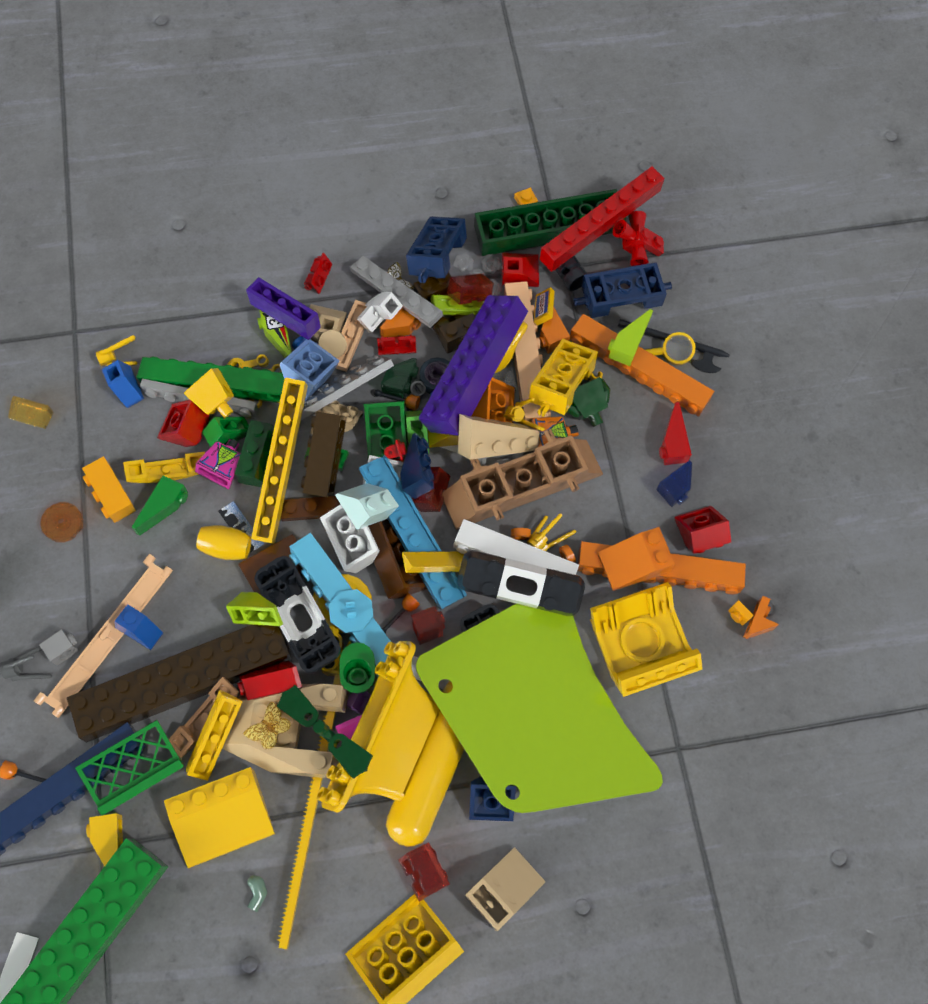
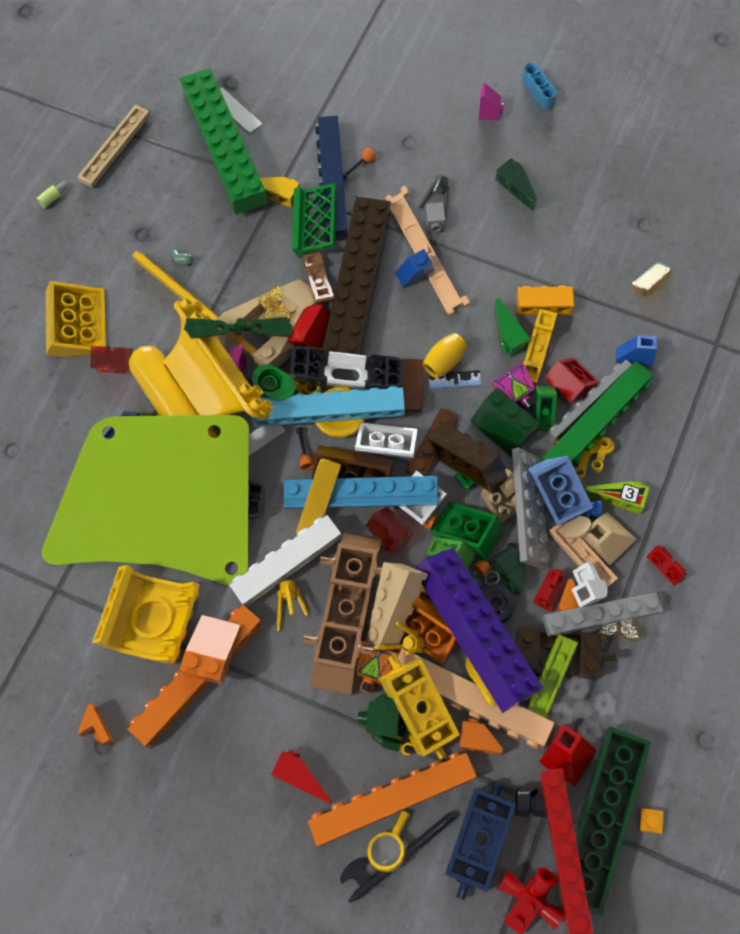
camera: 130 degrees right, 0 degrees up
clear orange plate [40,502,84,542] -> none
yellow plant [96,335,138,366] -> none
yellow slope [164,767,275,869] -> none
yellow torso [184,368,234,418] -> none
yellow slope [186,690,243,781] -> none
lime slope [226,592,283,626] -> none
dark purple brick [246,277,321,340] -> none
yellow brick [251,378,308,544] -> none
medium azure piece [329,589,374,633] -> none
light aqua slope [335,483,399,530] -> none
red hinge [384,439,407,460] -> none
dark blue slope [400,433,434,499] -> none
dark blue brick [406,216,467,283] -> none
clear red brick [411,606,445,645] -> none
clear red brick [447,273,494,305] -> none
black piece [457,550,585,616] -> none
tan slope [465,847,546,931] -> none
orange tile [511,528,531,540] -> none
tile [533,287,555,326] -> none
orange tile [559,544,576,563] -> none
lime slope [608,309,653,366] -> none
clear blue slope [656,460,692,507] -> none
red slope [674,506,731,554] -> none
light orange plate [728,600,754,626] -> none

